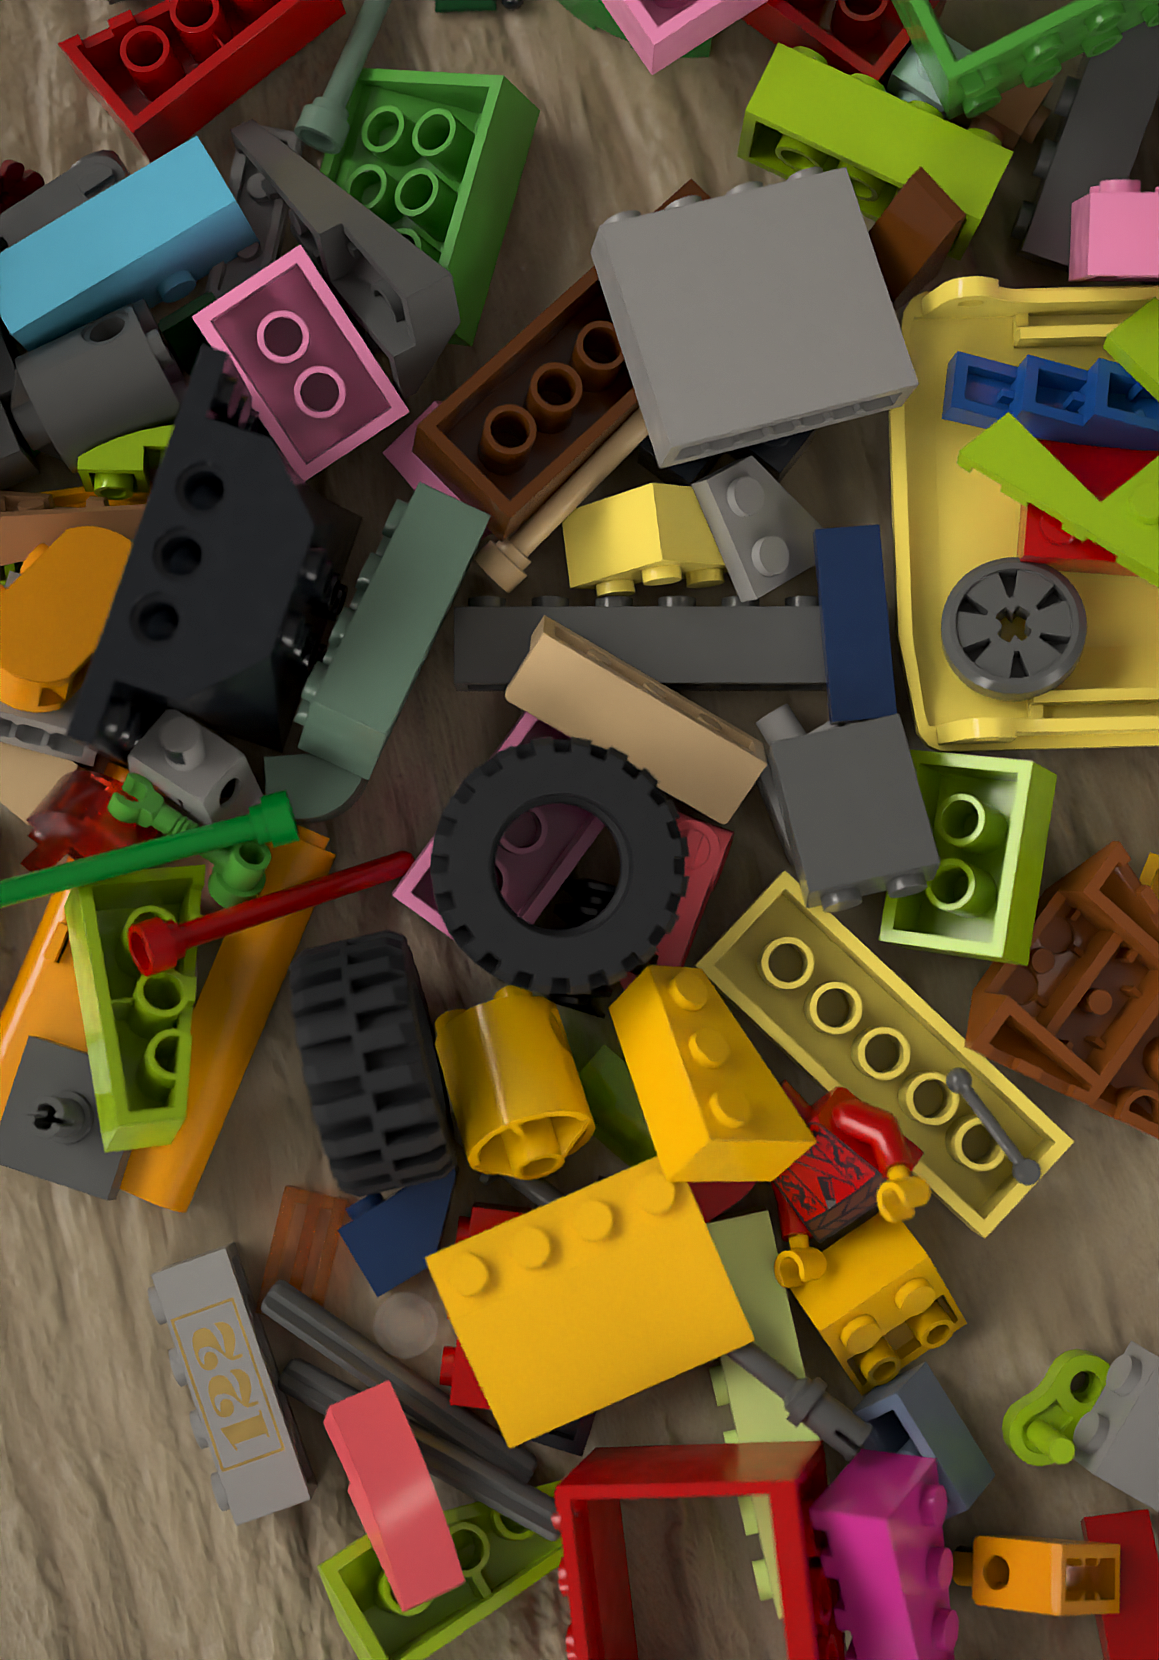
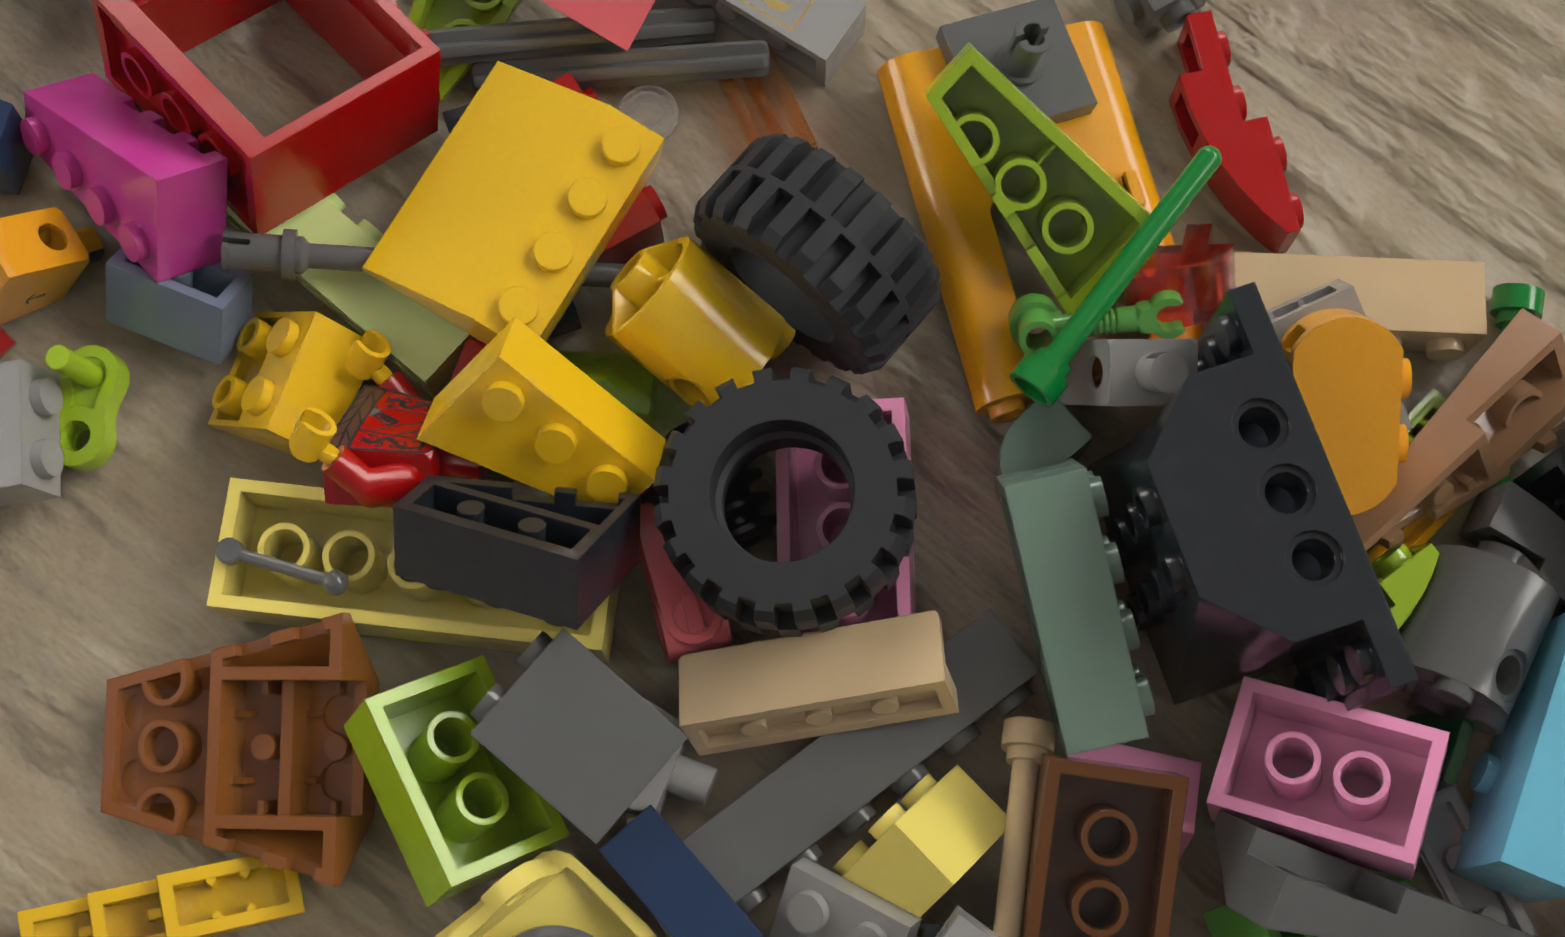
camera: 145 degrees right, 10 degrees down
red piece [127,850,415,977] -> none
dark blue slope [338,1165,460,1298] -> none
none -> black wedge [393,475,641,630]

